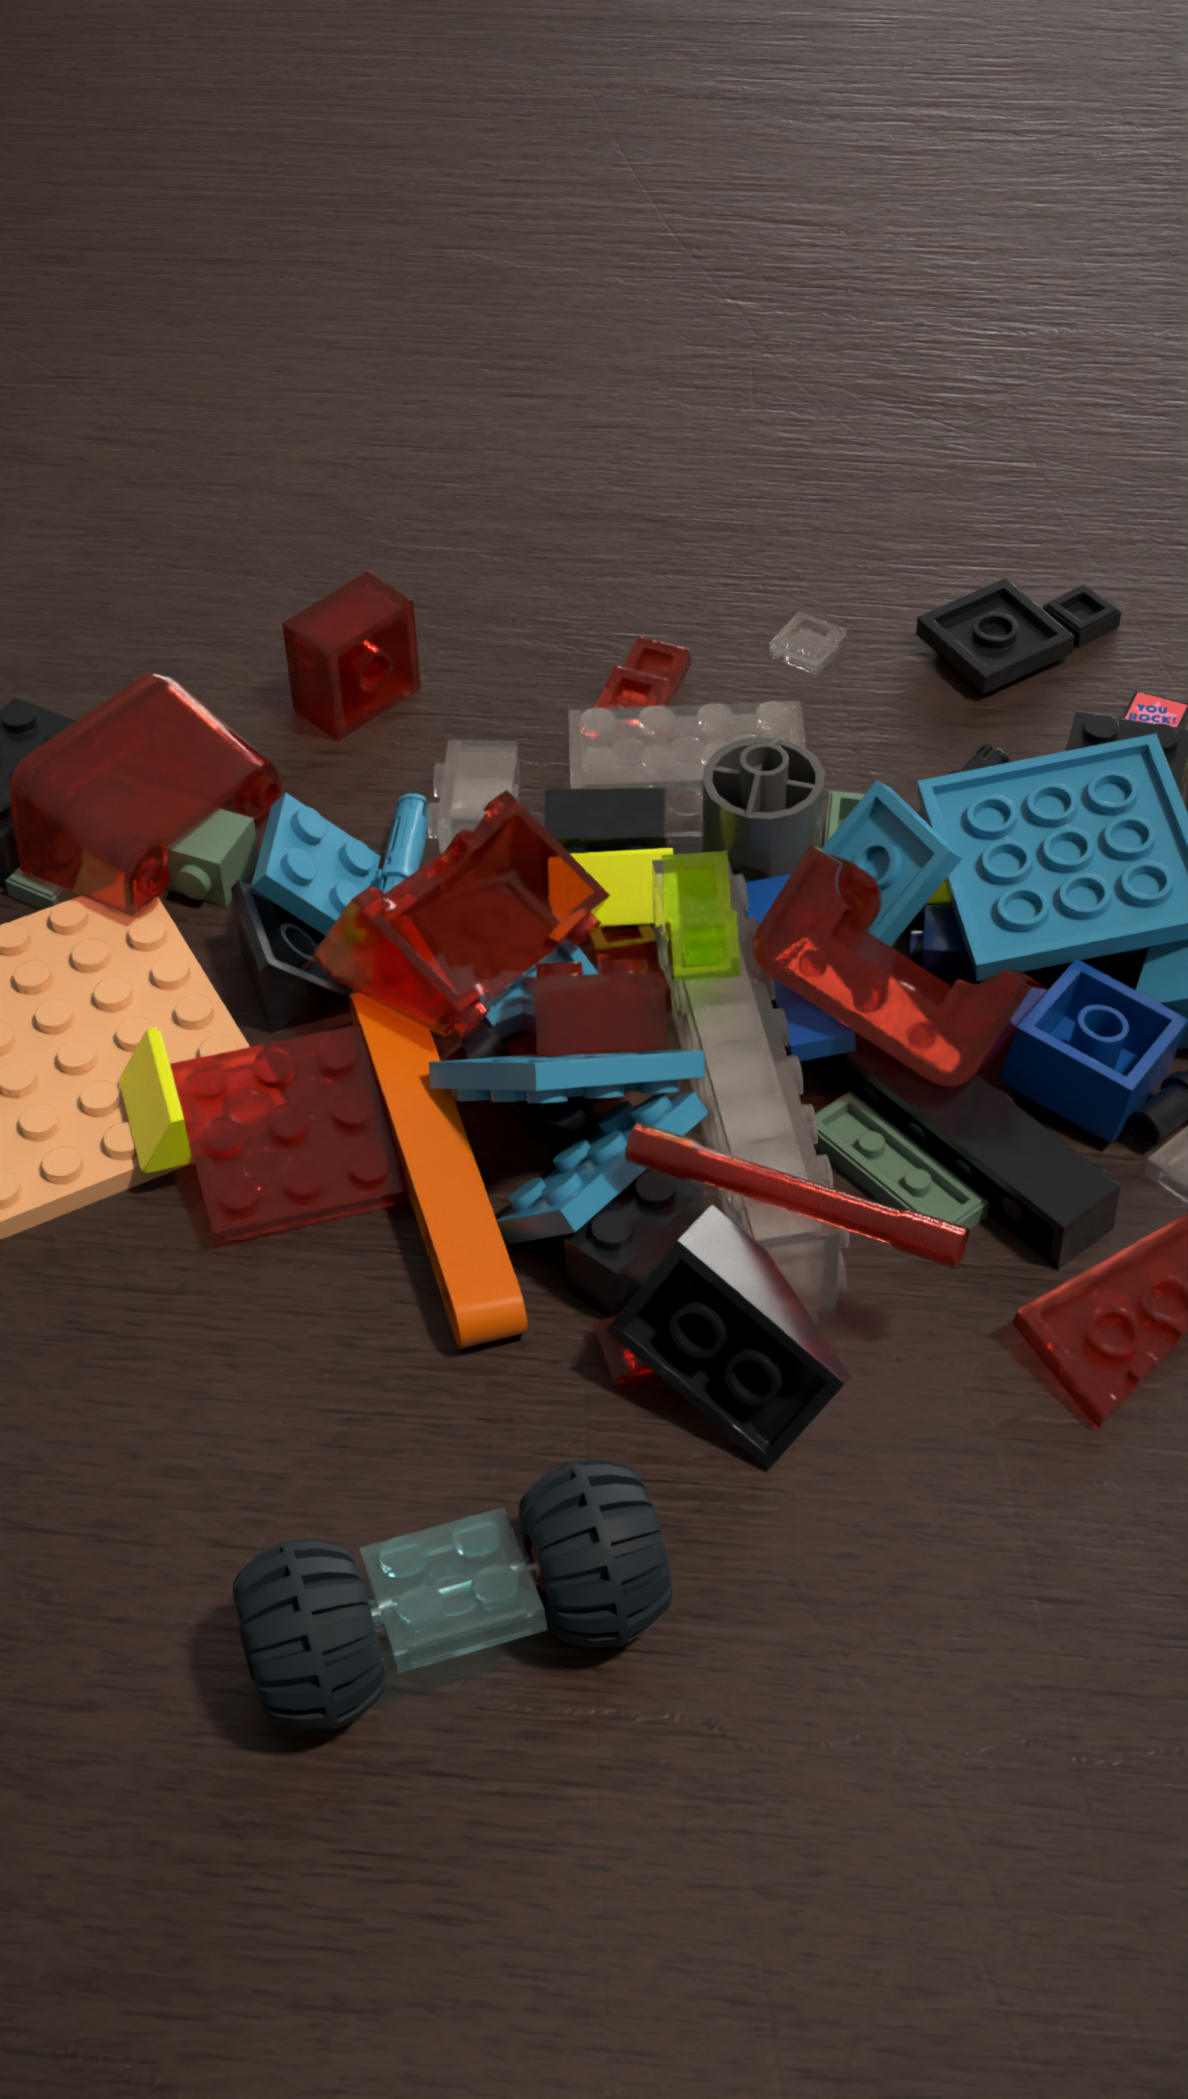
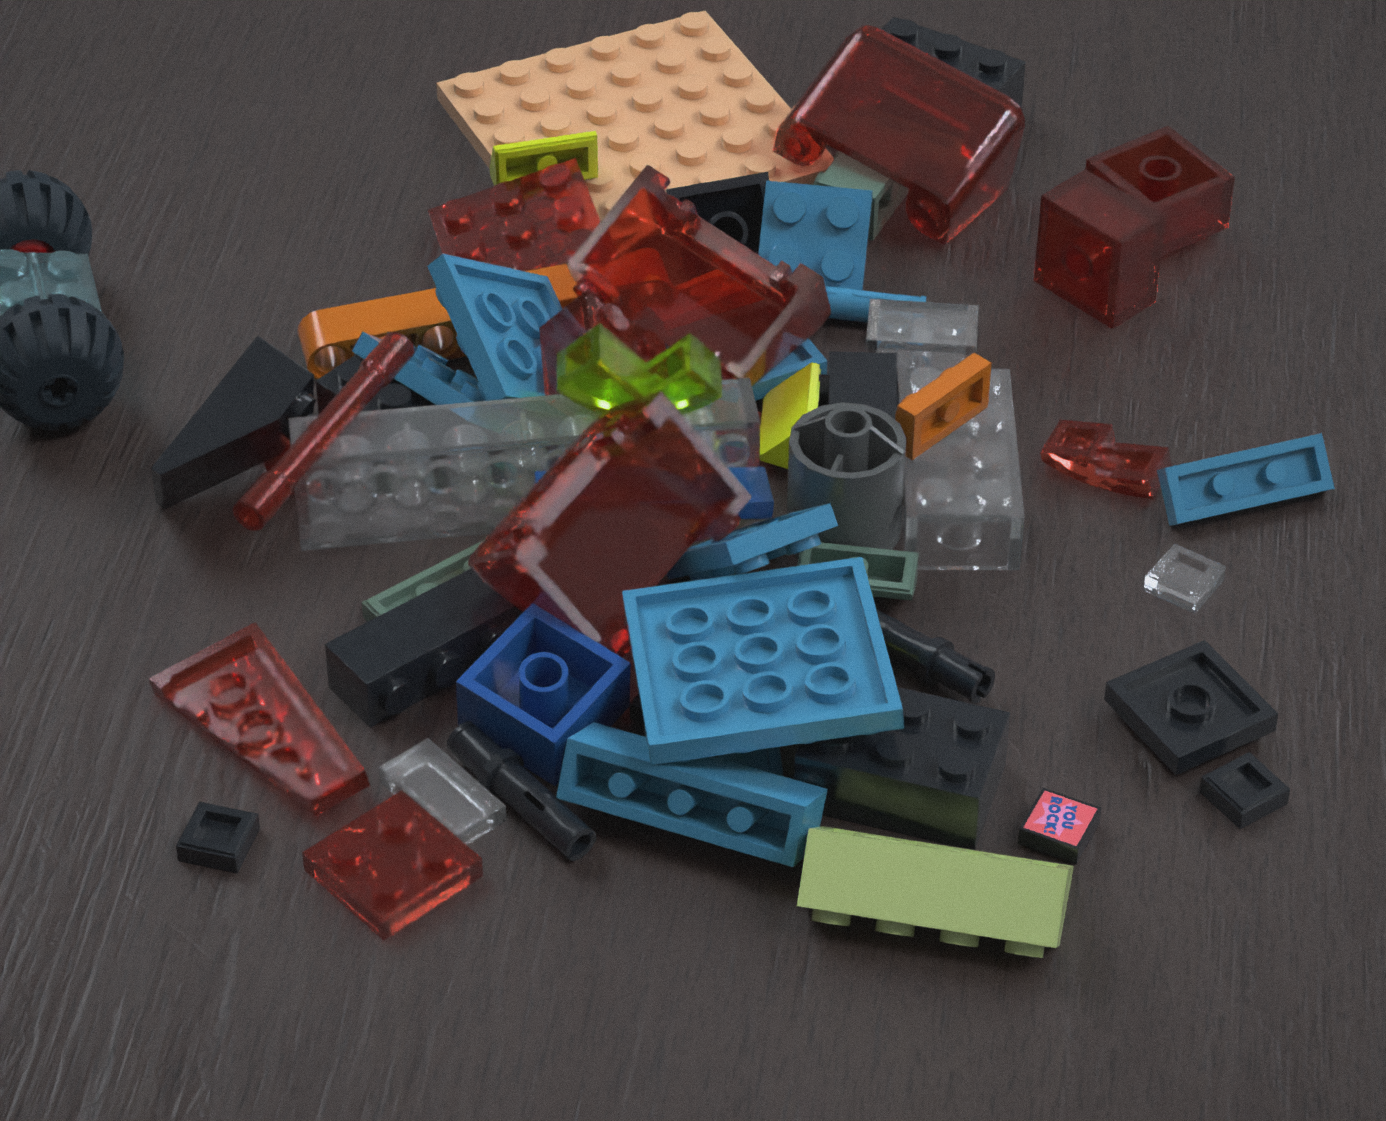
camera: 90 degrees right, 5 degrees down
none -> orange plate [895,353,992,460]
none -> clear red brick [1081,126,1235,263]
none -> dark azure plate [1157,433,1335,526]

